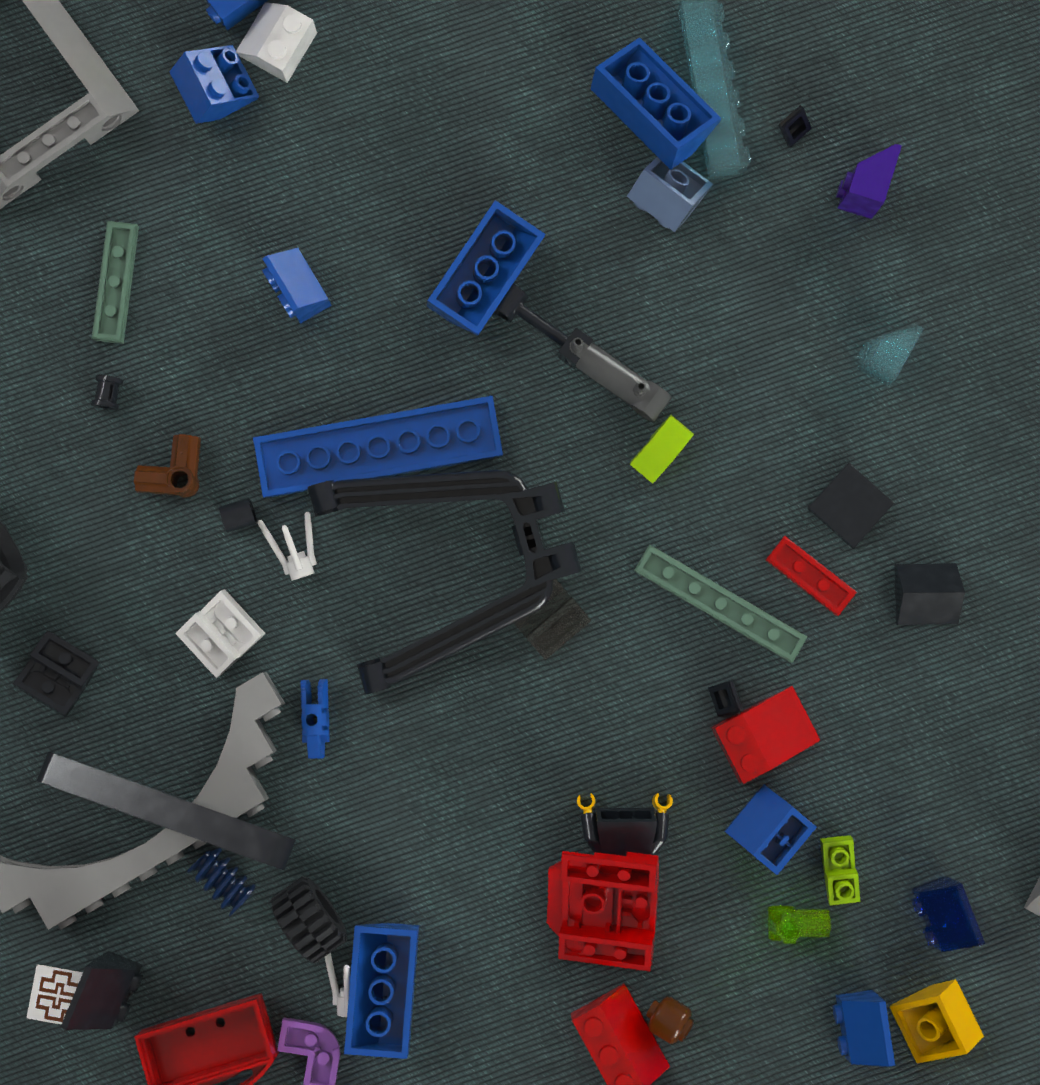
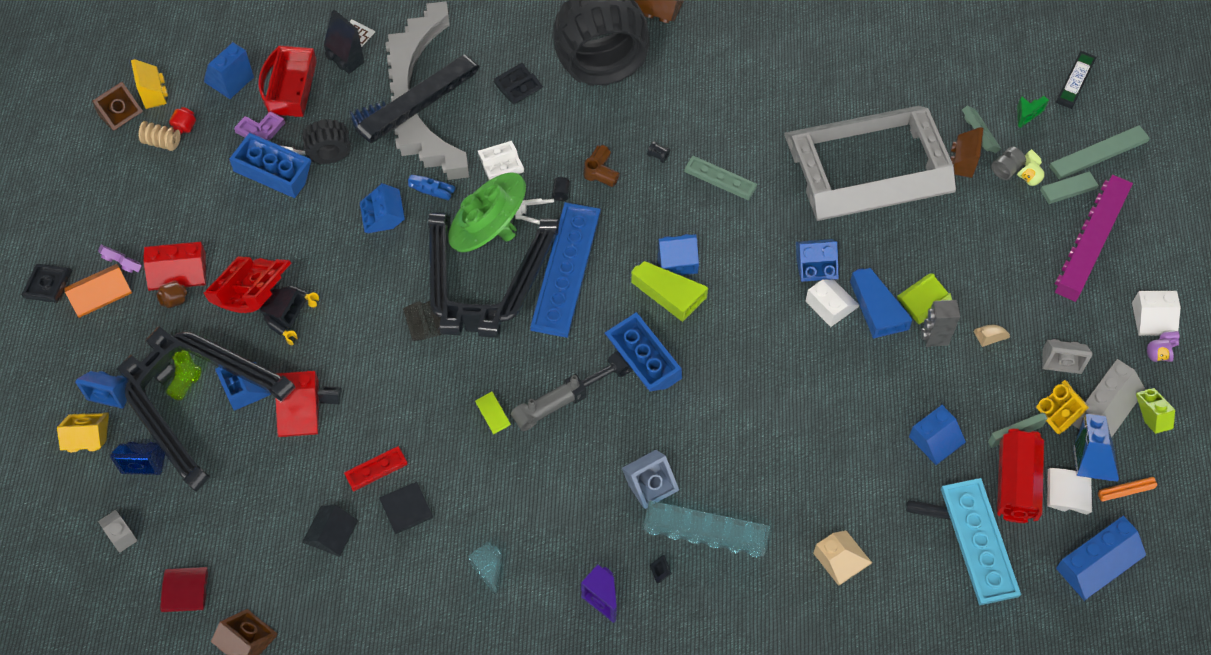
camera: 115 degrees right, 25 degrees down
blue slope [590,37,721,170] -> none
sand green tile [634,544,807,663] -> none
lime slope [820,835,860,906] -> none
none -> black piece [116,326,296,492]
none -> blue slope [360,183,405,233]
none -> bright green piece [448,172,526,252]
none -> lime slope [631,261,708,322]

